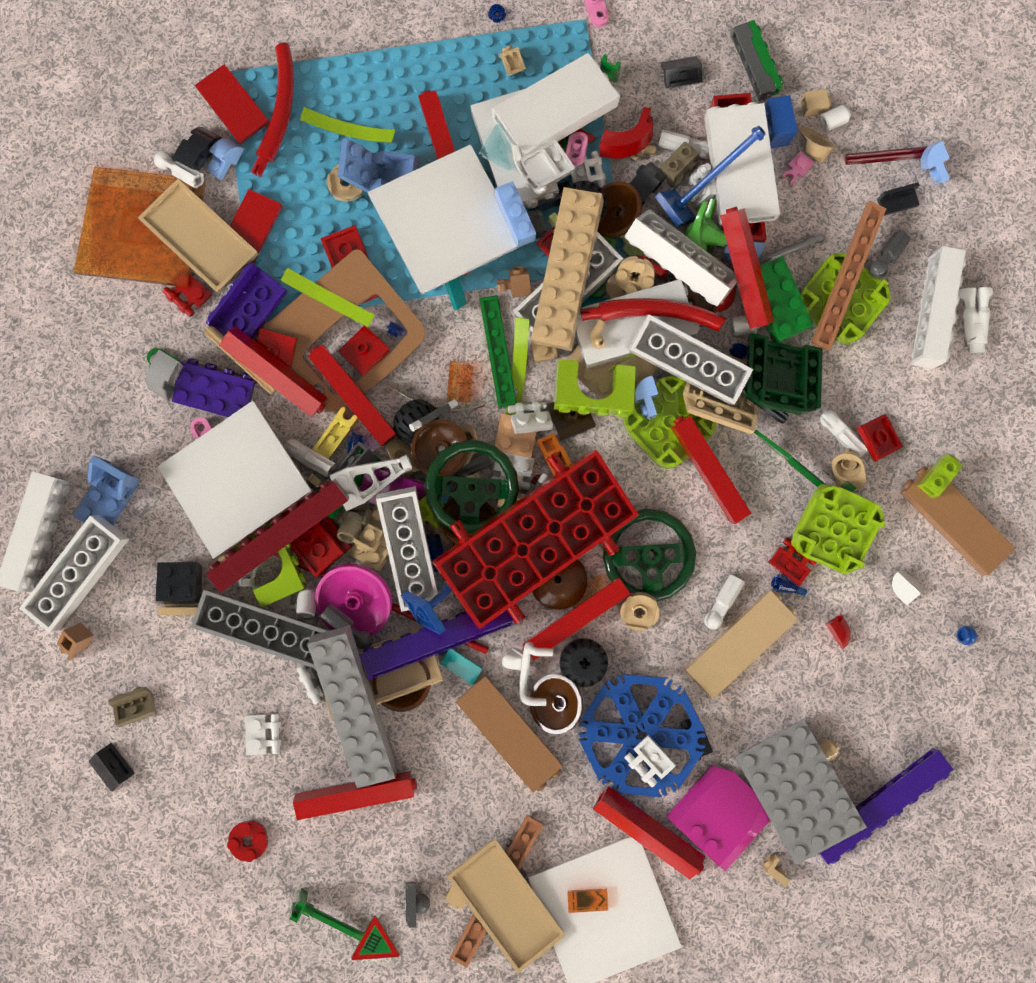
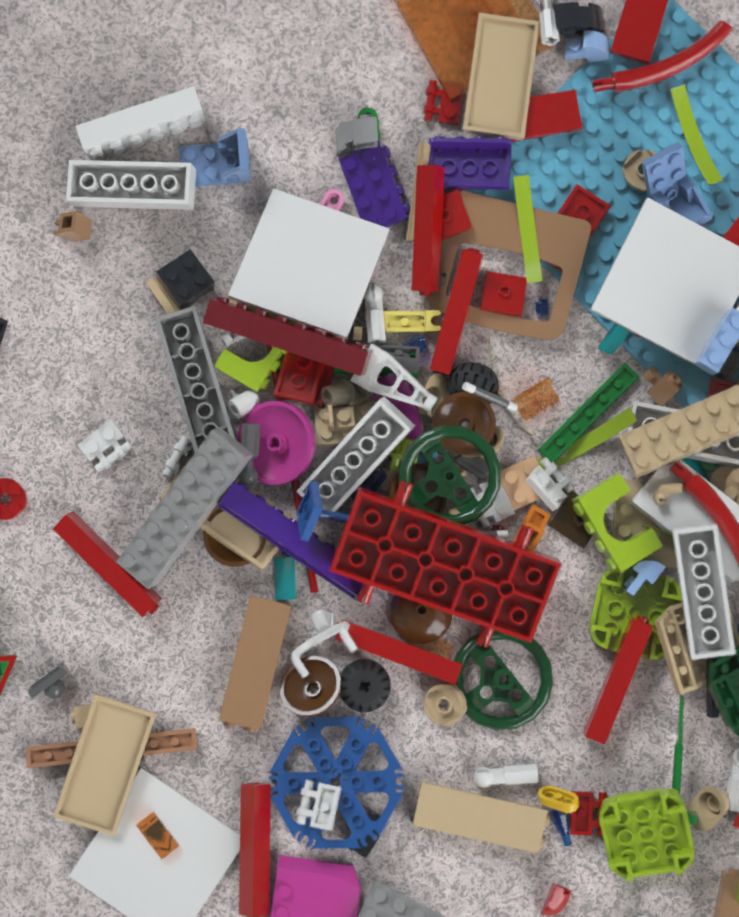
camera: 55 degrees right, 0 degrees up
dark tan bracket [108,687,156,727] -> none
tan bracket [531,343,560,363] -> none
none -> yellow plate [538,785,579,813]

